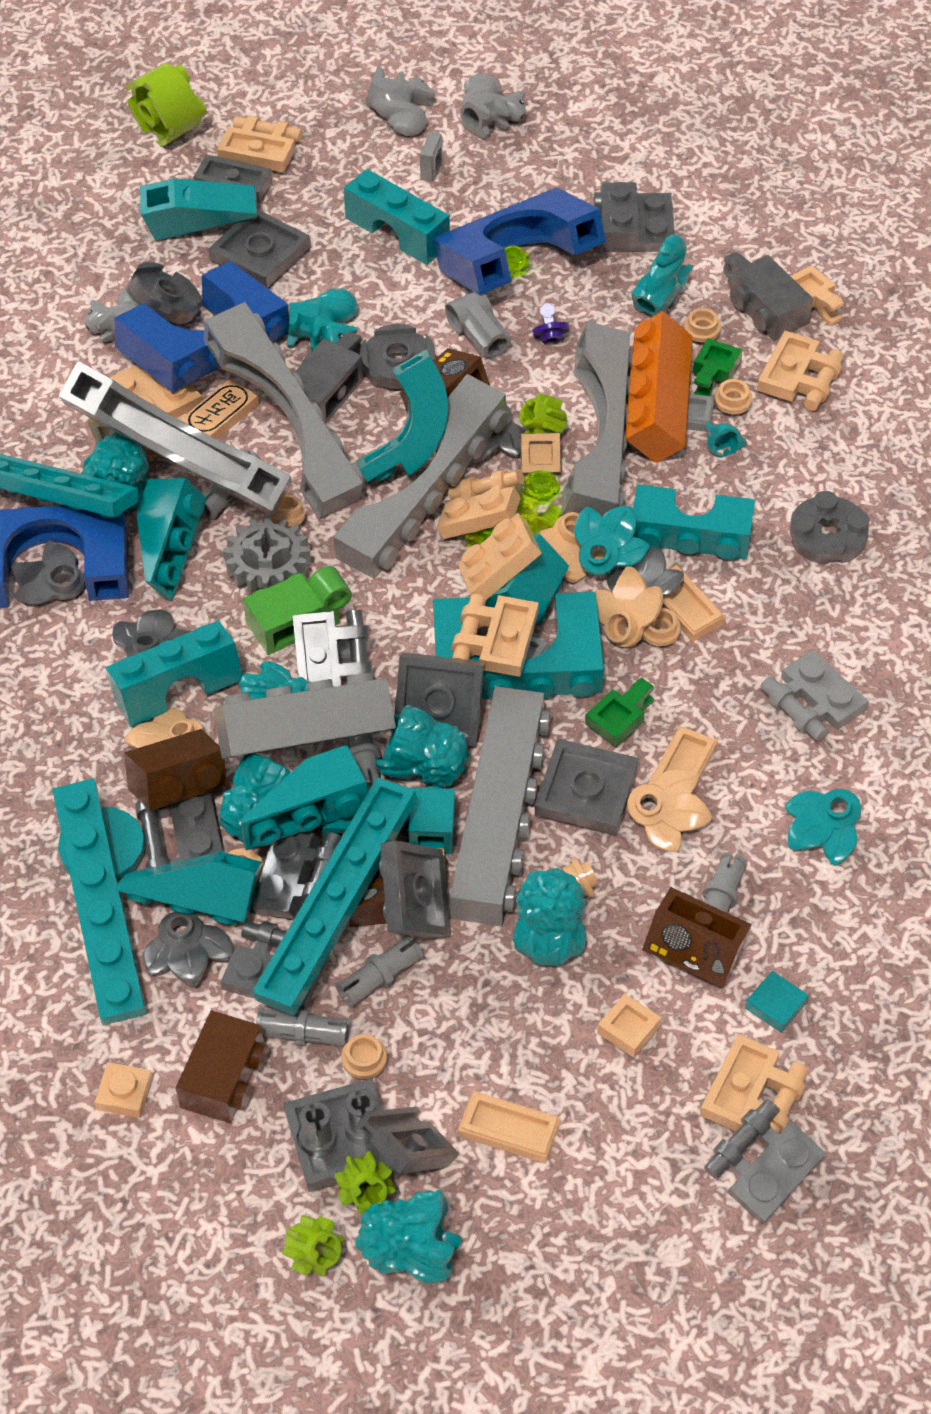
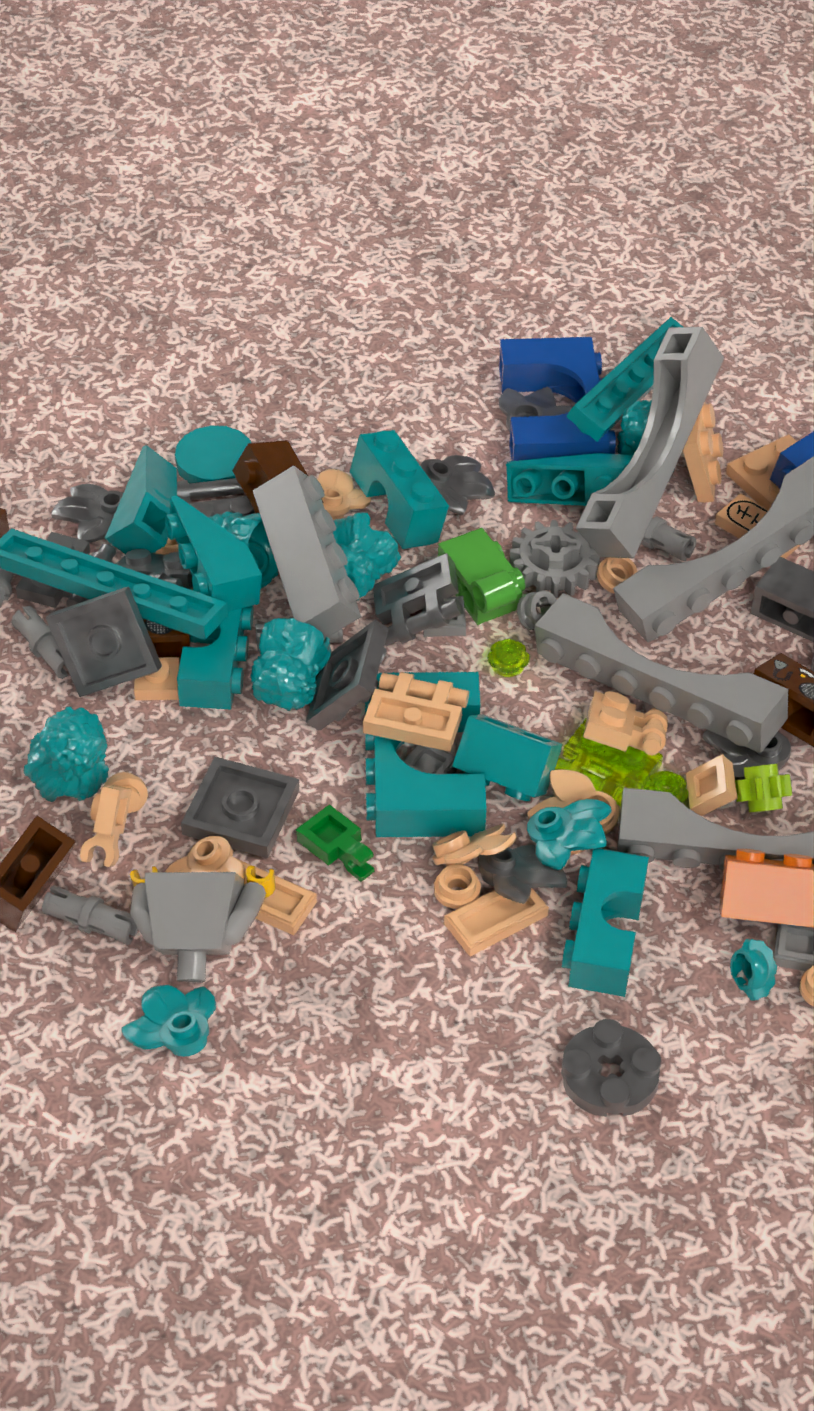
camera: 90 degrees right, 5 degrees down
teal plate [52,778,147,1025] -> none
teal arch [356,350,448,482] -> none
light grey brick [450,686,551,927] -> none
light nougat plate [458,513,542,600] -> none
light grey plate [760,650,869,741] -> none
none -> light nougat plate [80,785,132,867]
none -> light grey torso [130,865,275,982]
none -> clear neon green plate [487,639,530,677]
none -> light grey bush [517,590,557,630]

